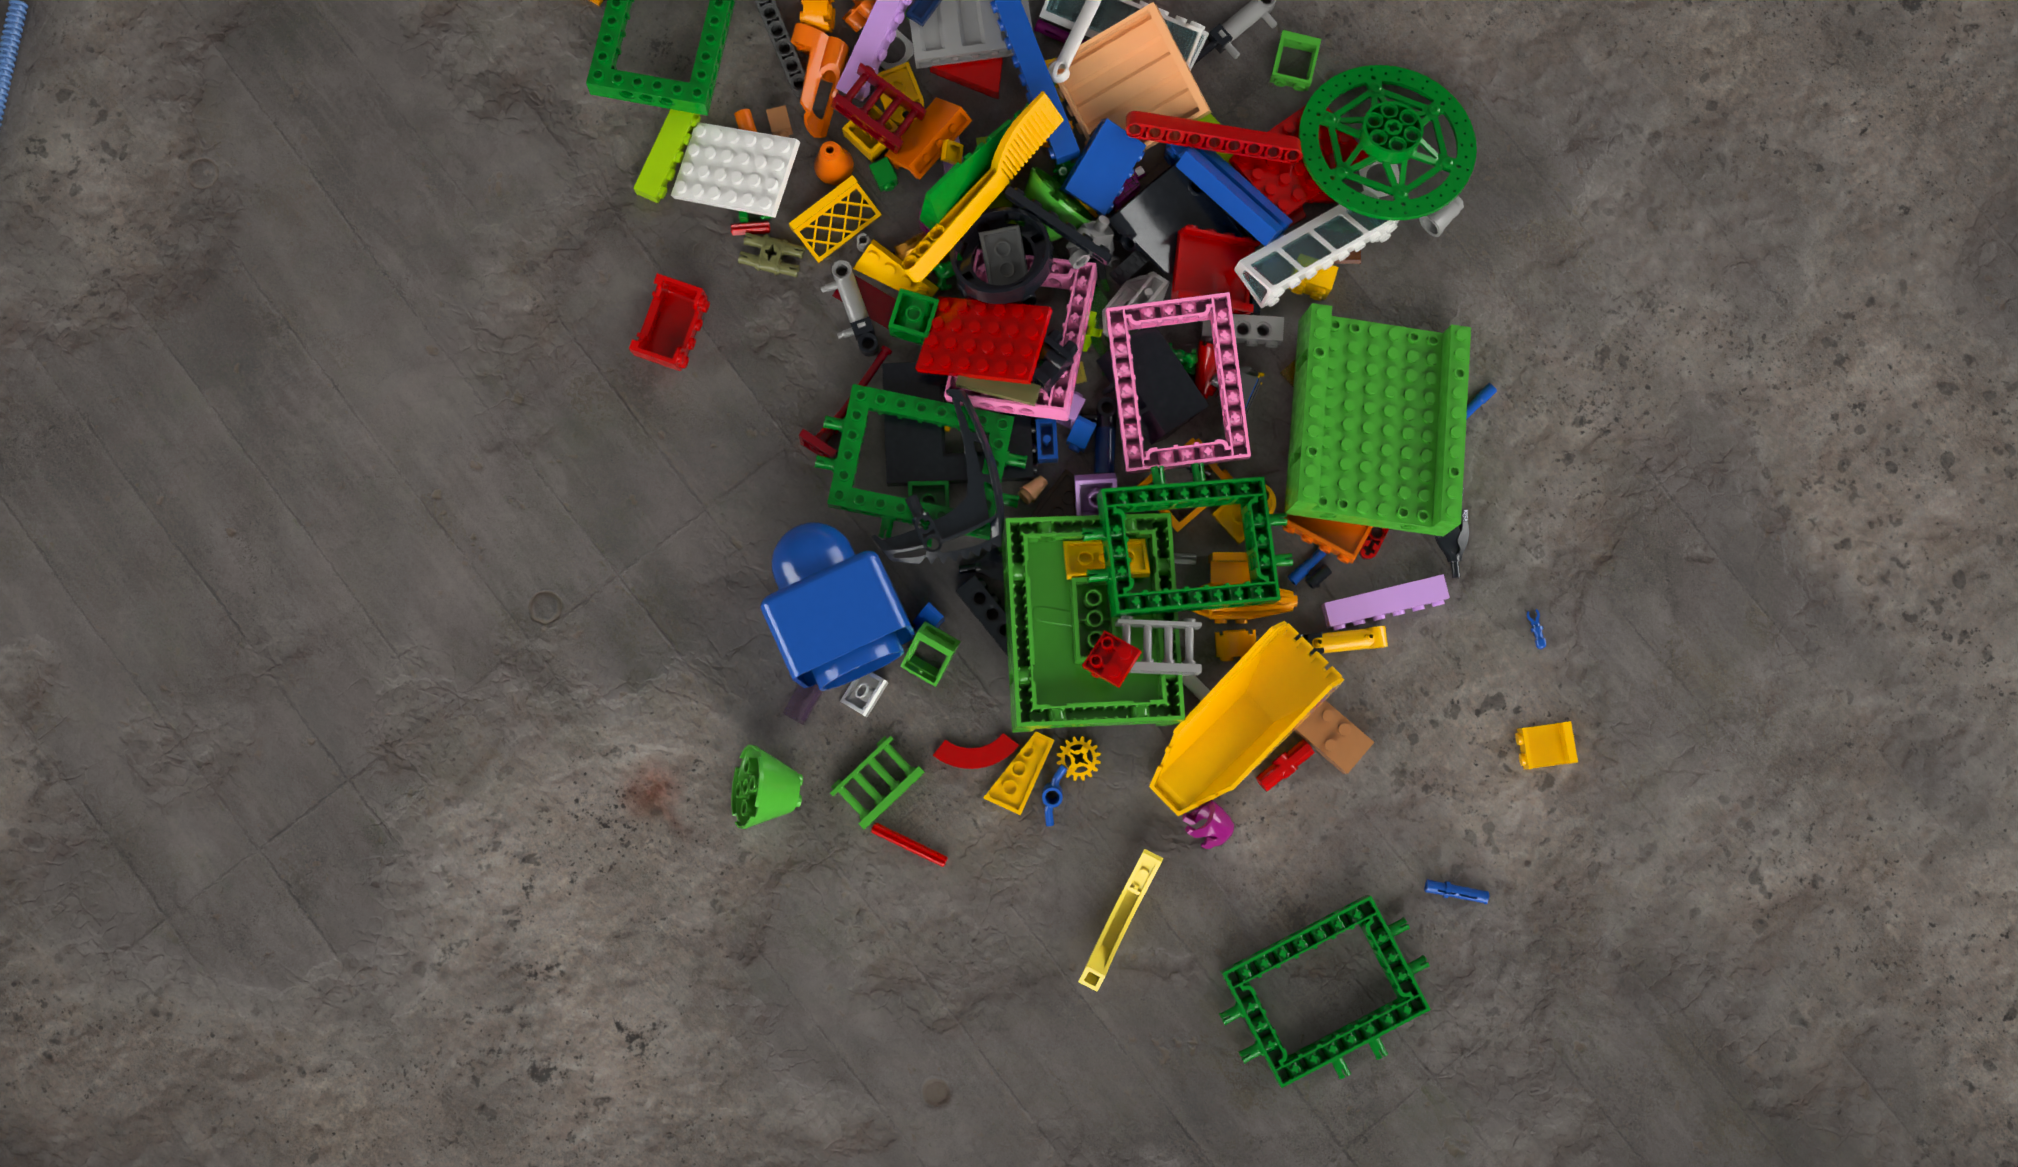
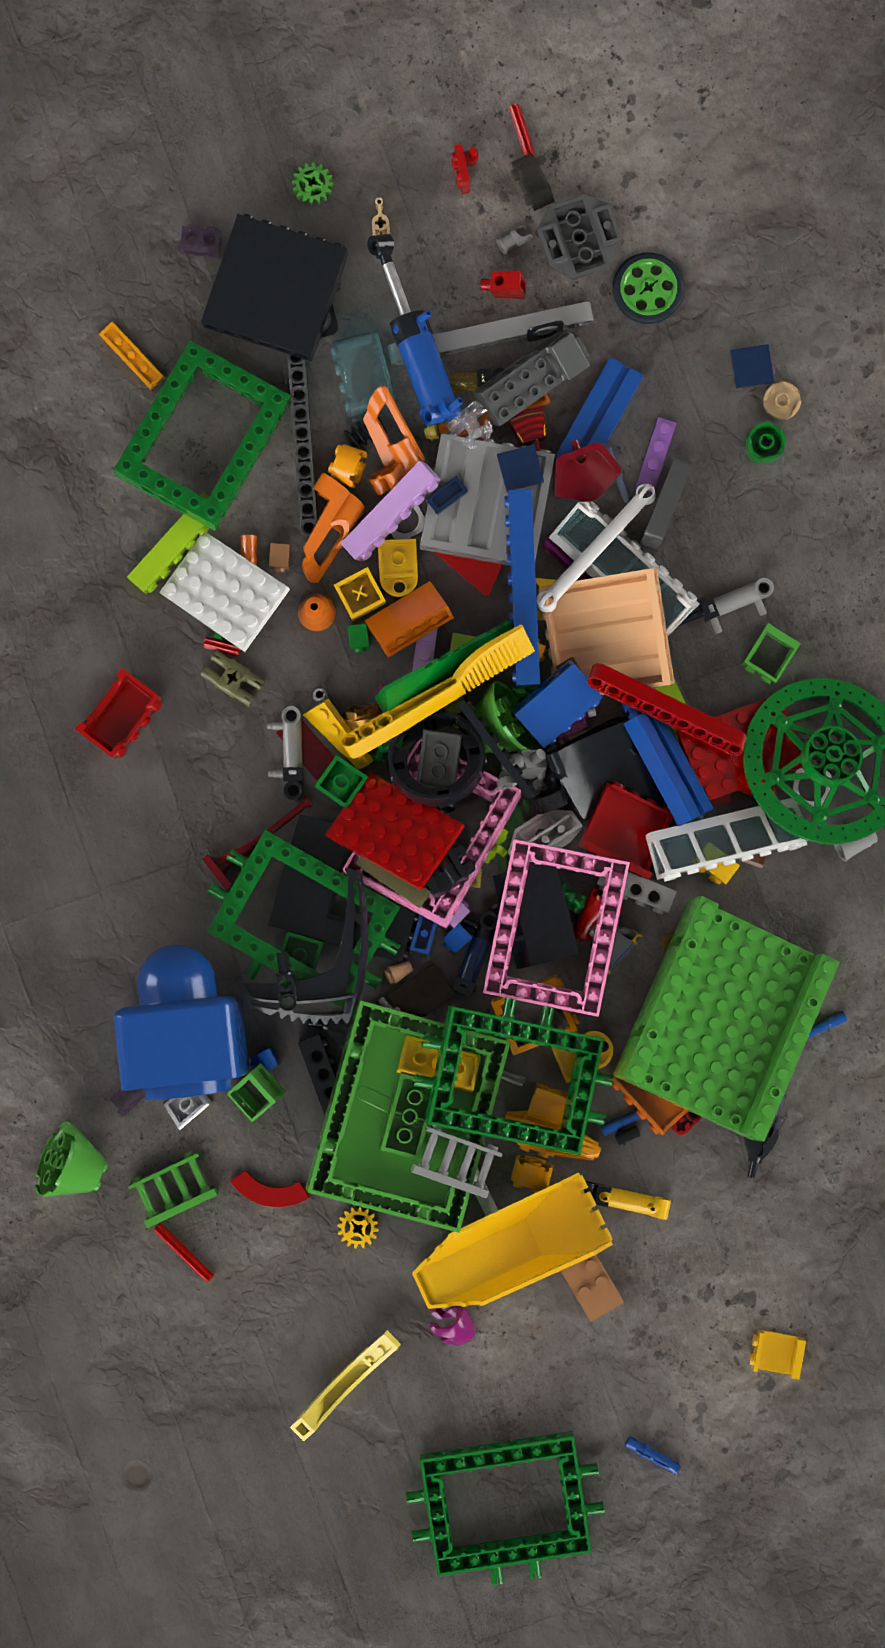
camera: 20 degrees right, 5 degrees up
yellow fence [789,175,882,264] -> none
dark red fence [831,63,927,155] -> none
yellow tile [941,139,964,165] -> none
yellow wing [983,732,1054,815] -> none
blue piece [1042,764,1068,826] -> none
lavender brick [1074,473,1117,516] -> none
red plate [1082,630,1142,688] -> none
red piece [1255,739,1315,792] -> none
lavender brick [1321,574,1450,631] -> none
blue piece [1526,609,1546,649] -> none

